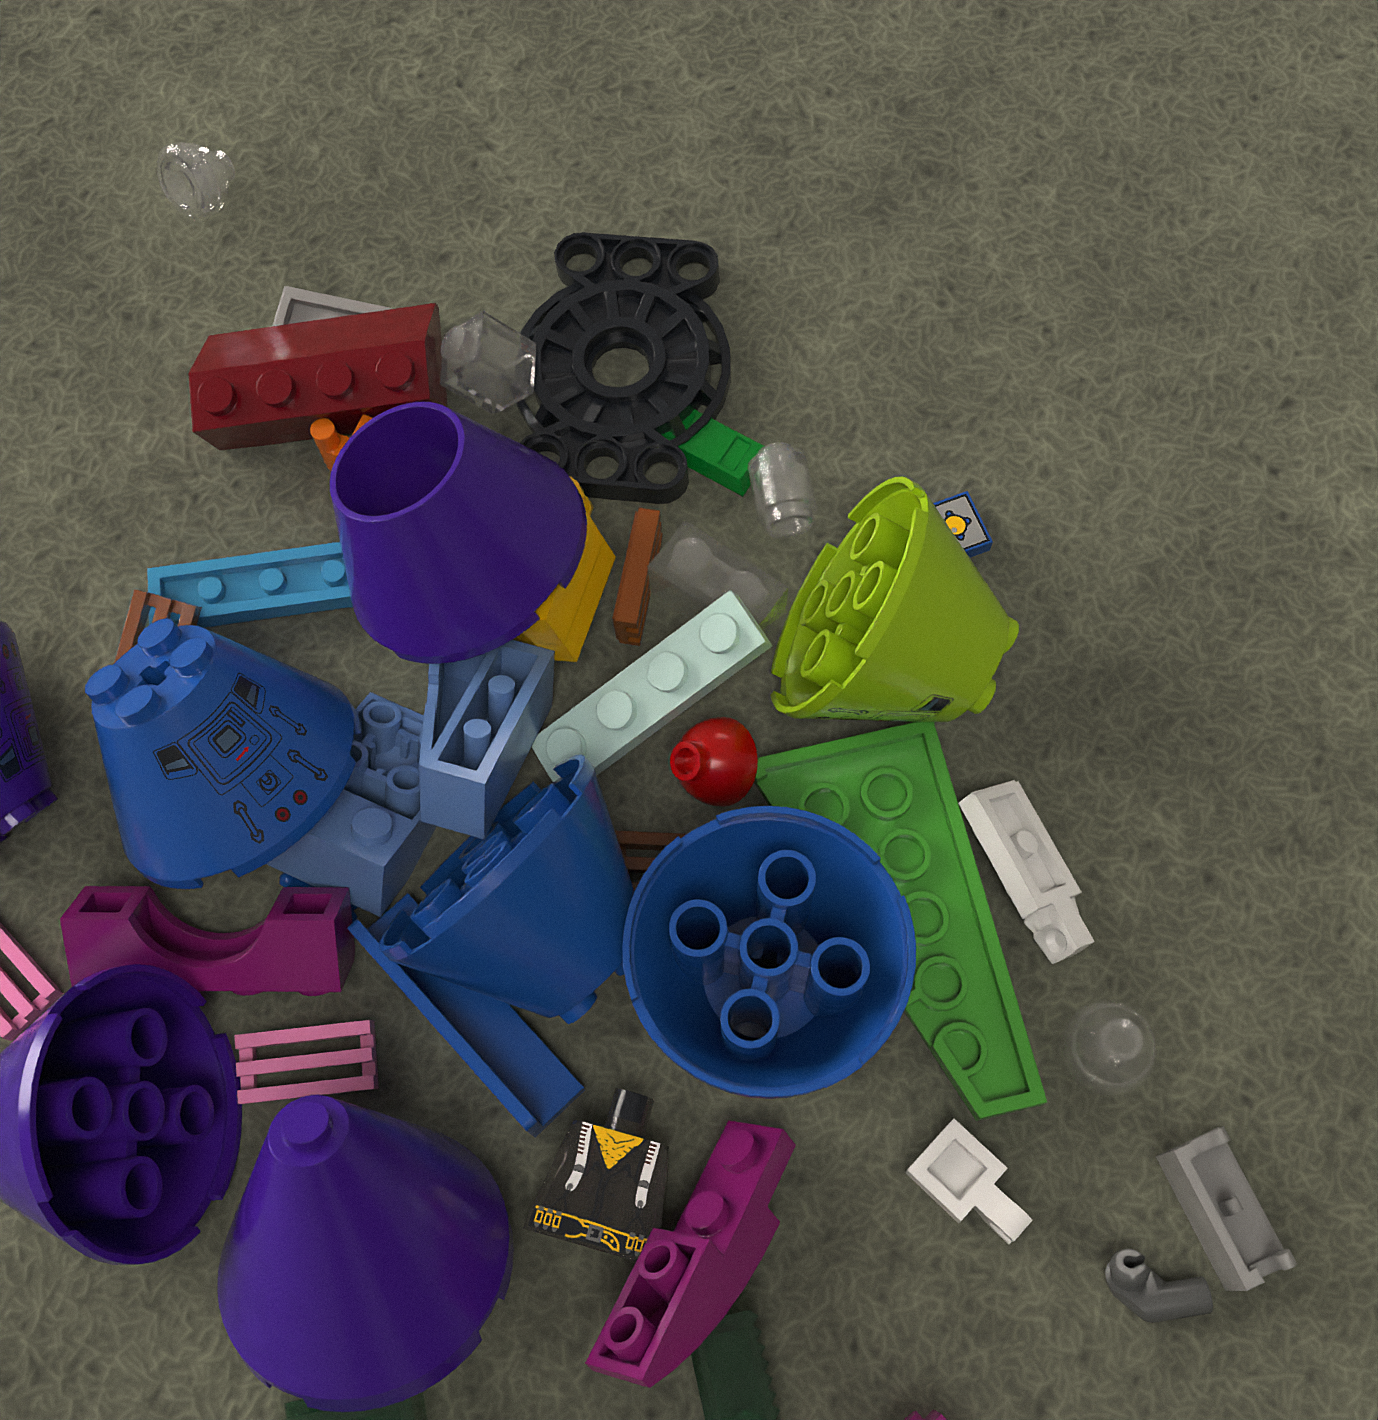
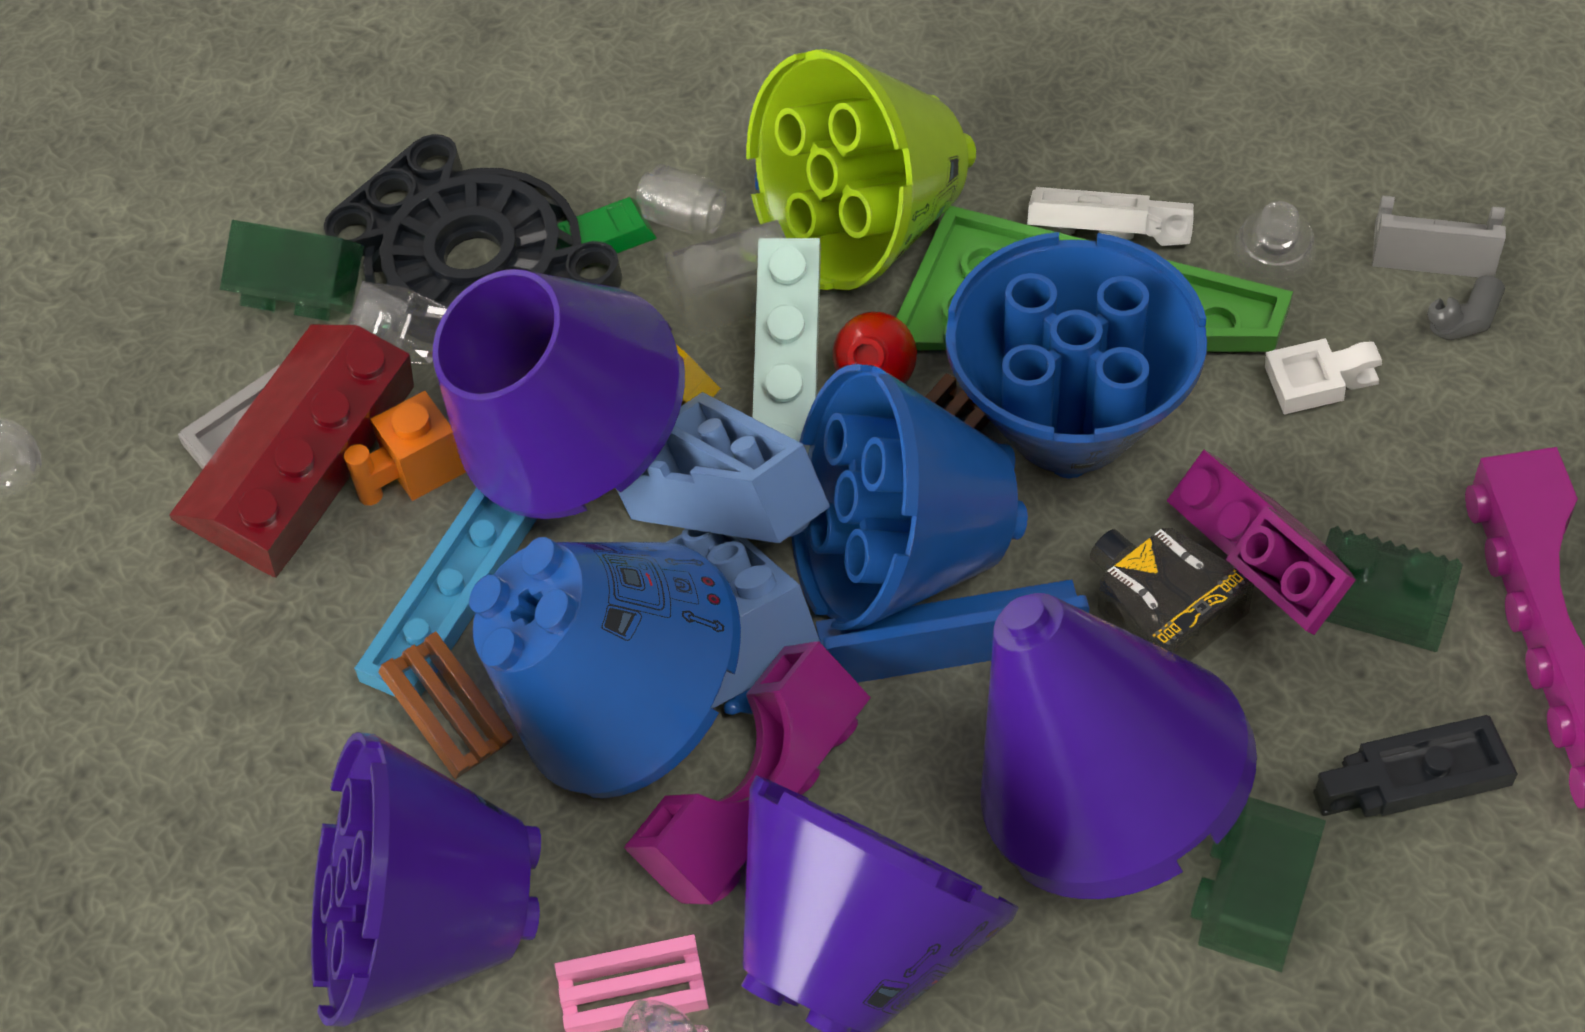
camera: 55 degrees left, 15 degrees down
bright pink tile [234,1020,378,1104] -> none
dark orange tile [612,508,663,646] -> none
none -> clear green brick [219,220,364,322]

